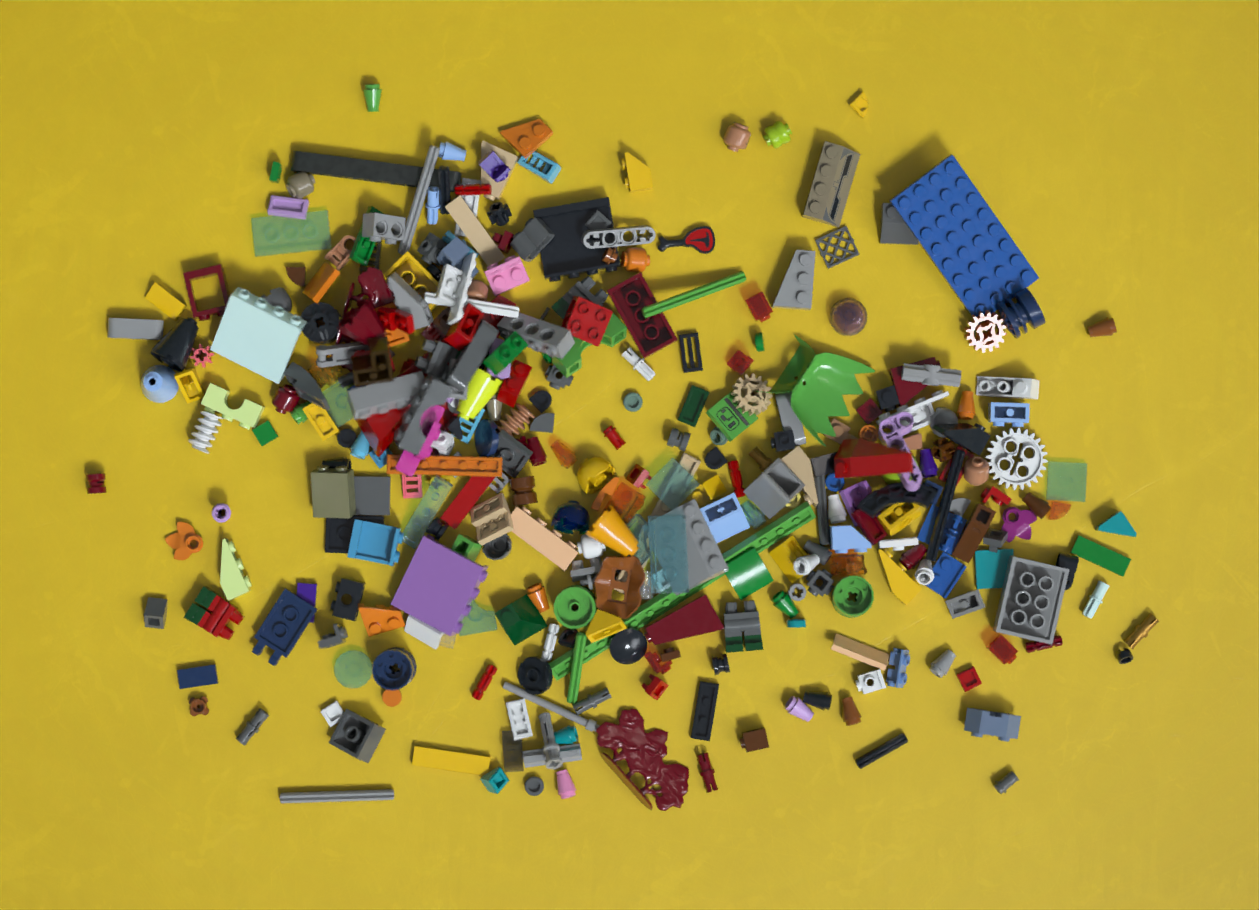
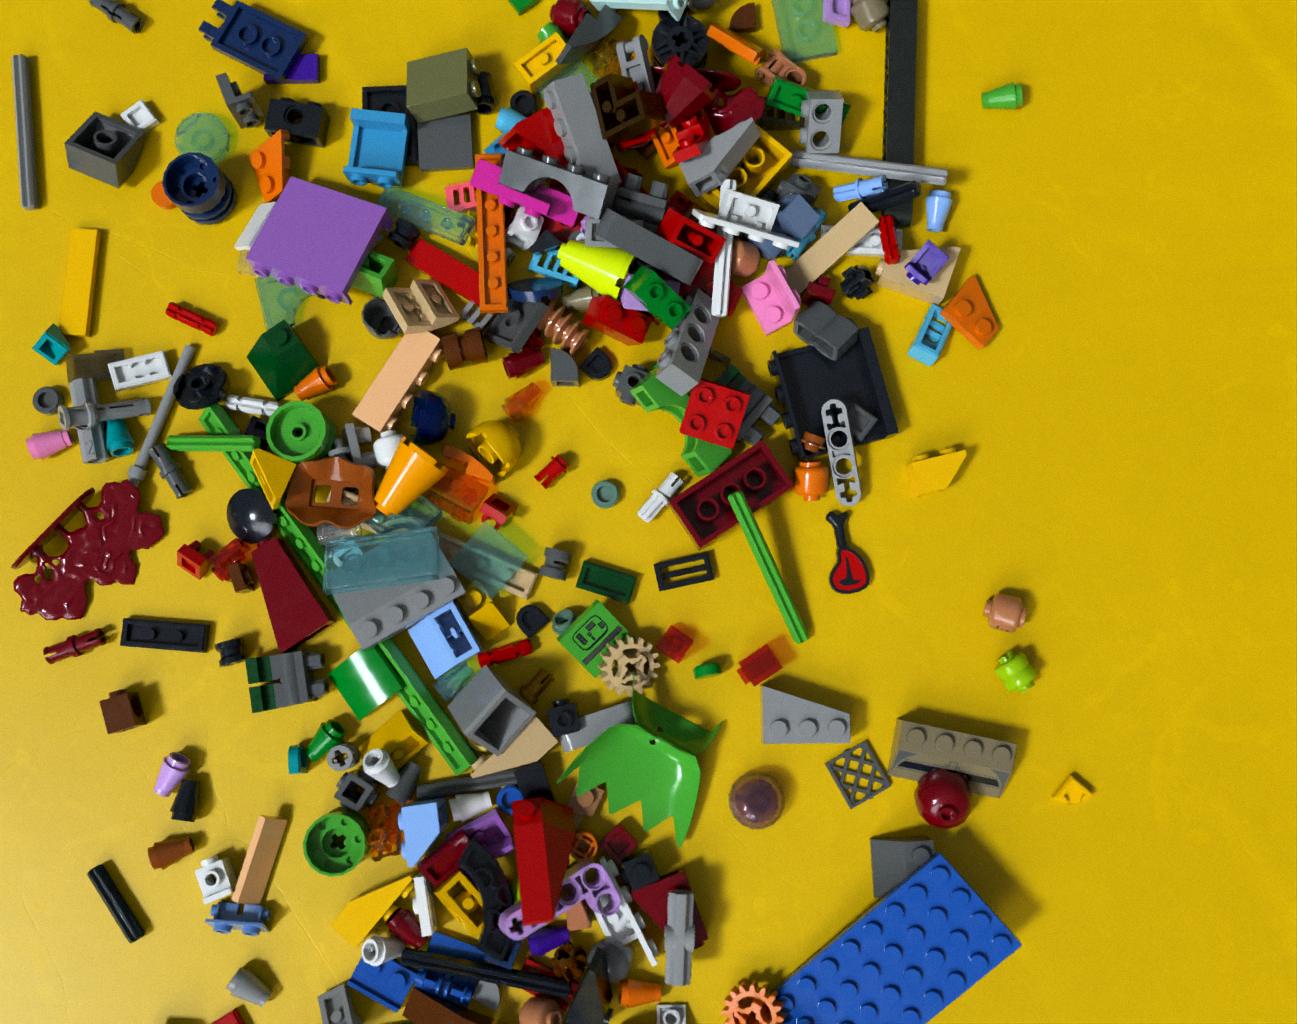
camera: 85 degrees right, 5 degrees down
none -> dark red cylinder [914,769,973,829]

